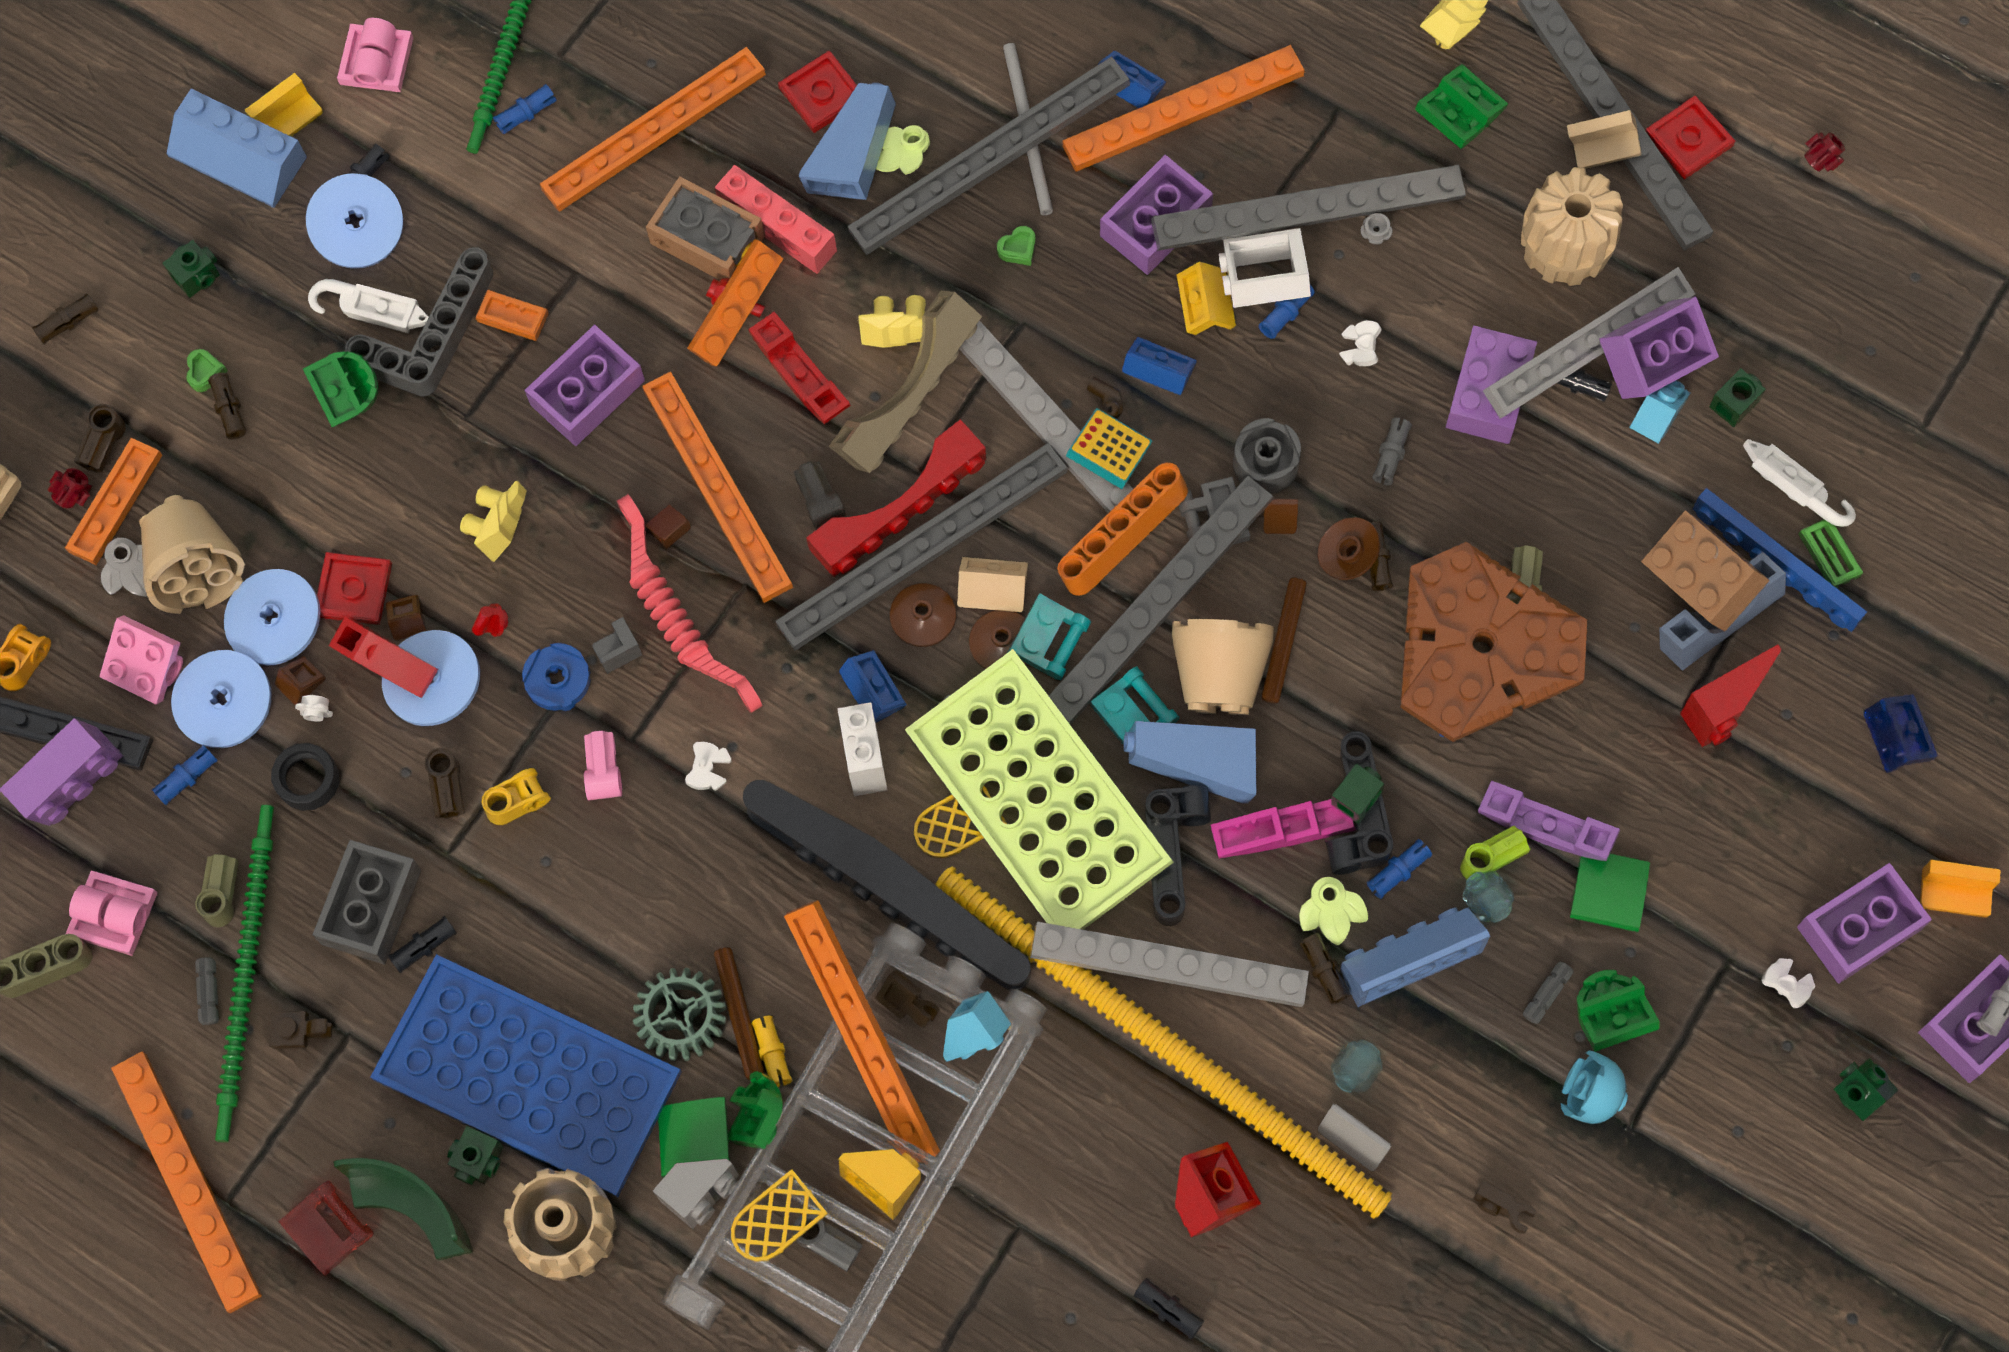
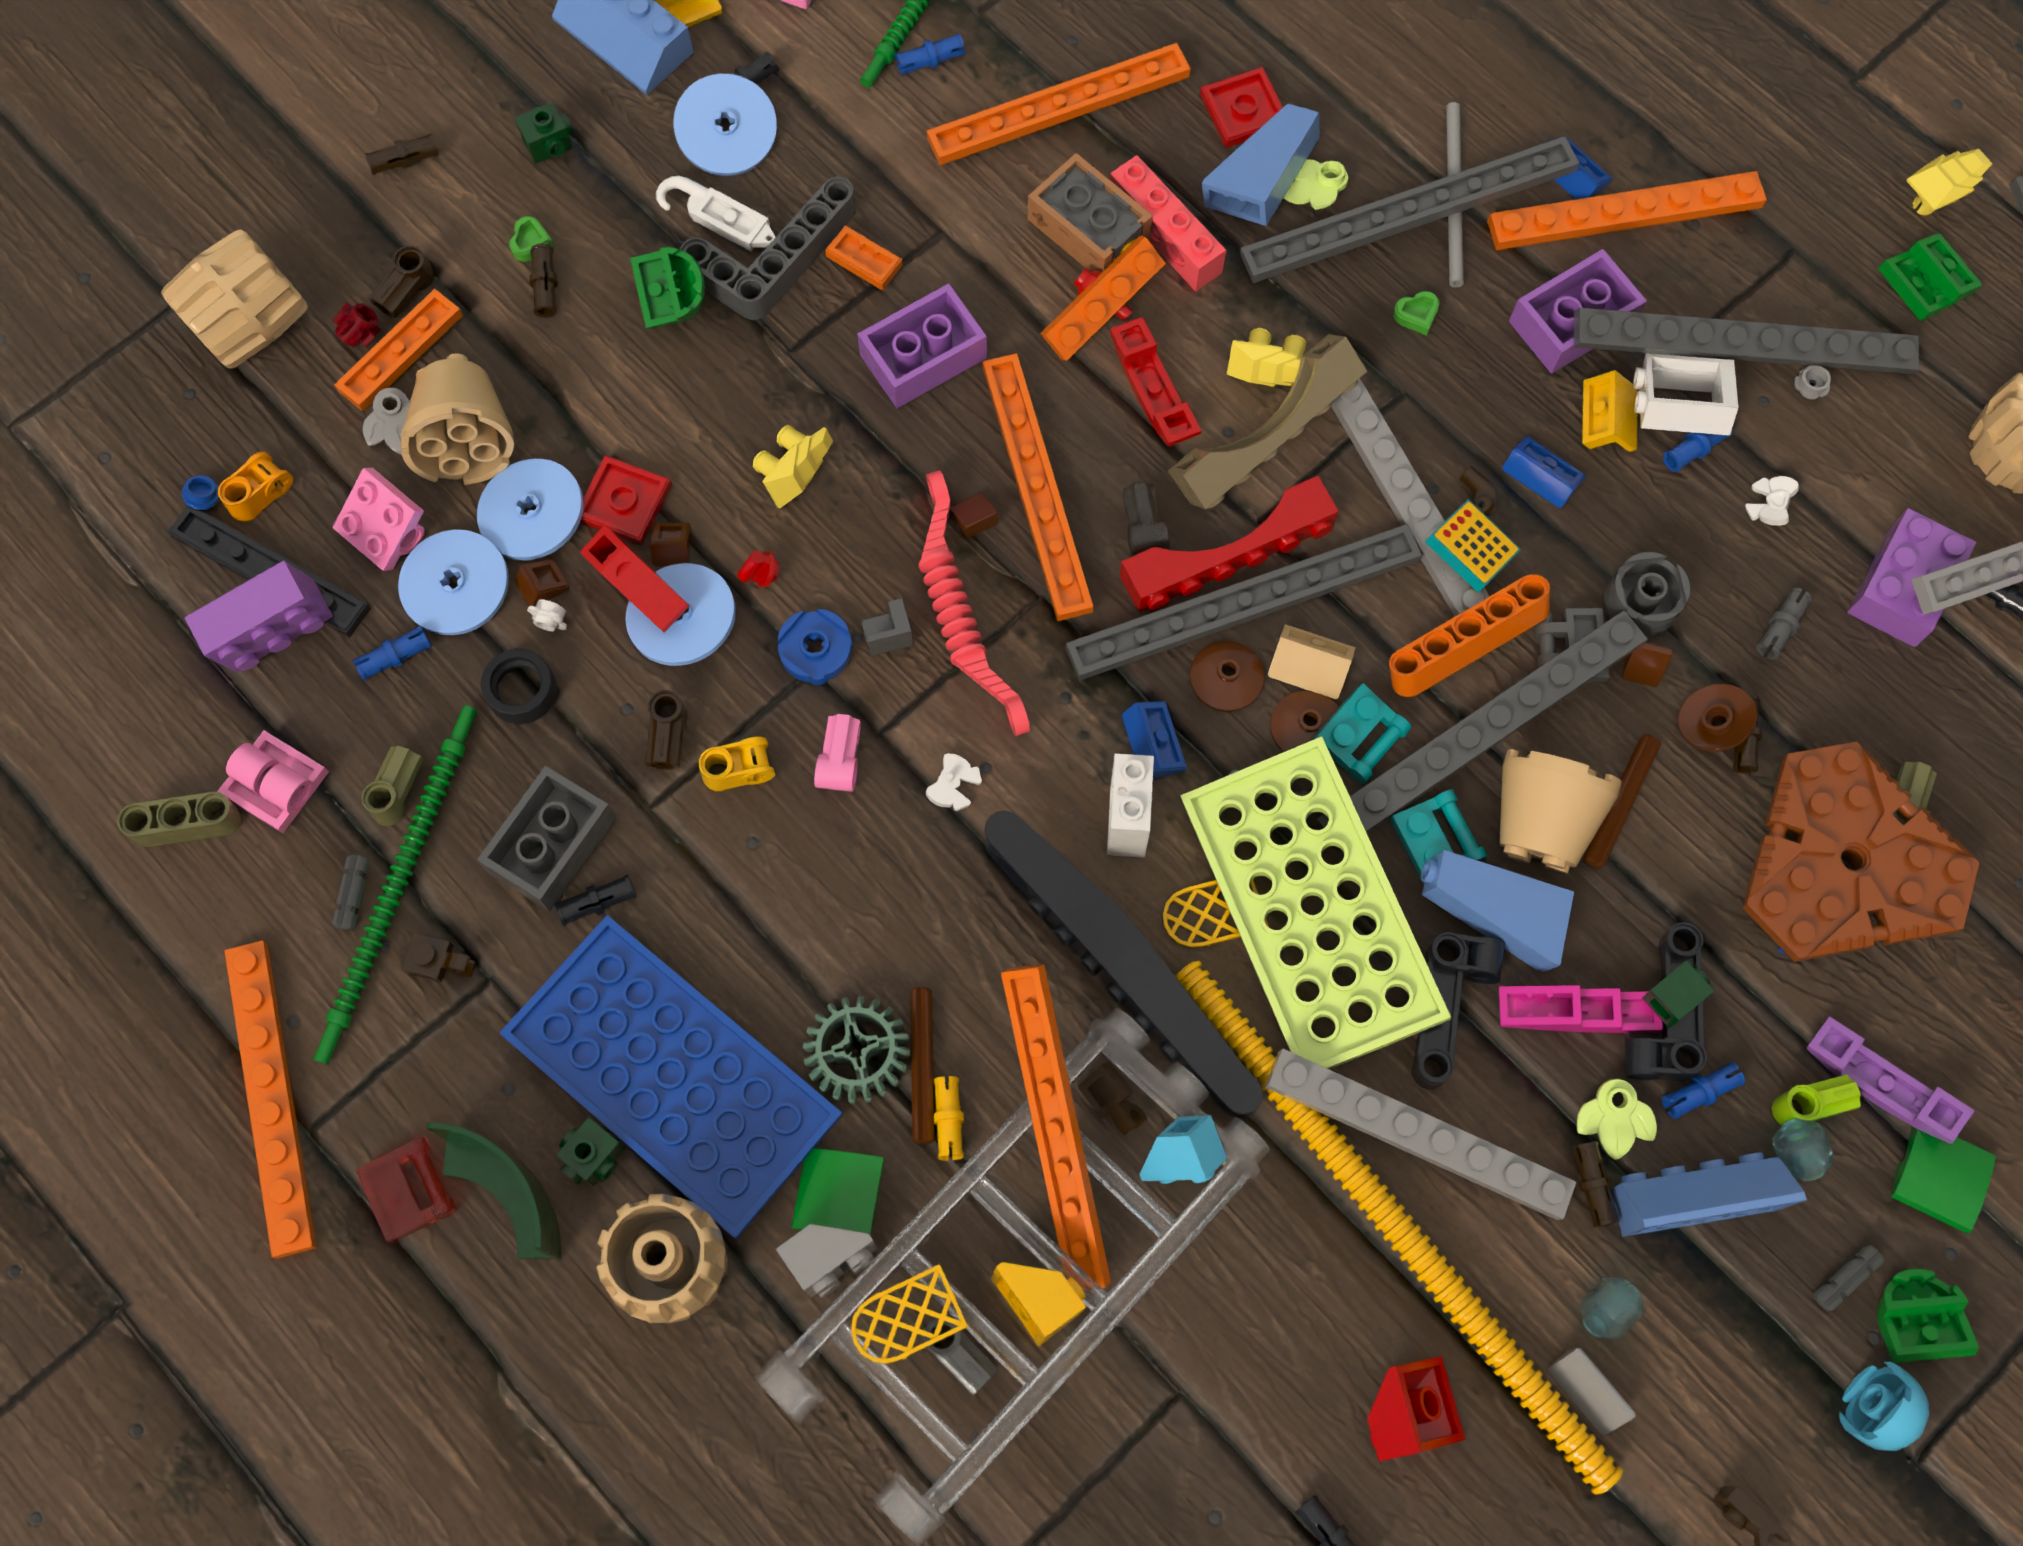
camera: 10 degrees right, 0 degrees up
green slope [728,1071,783,1149] -> none

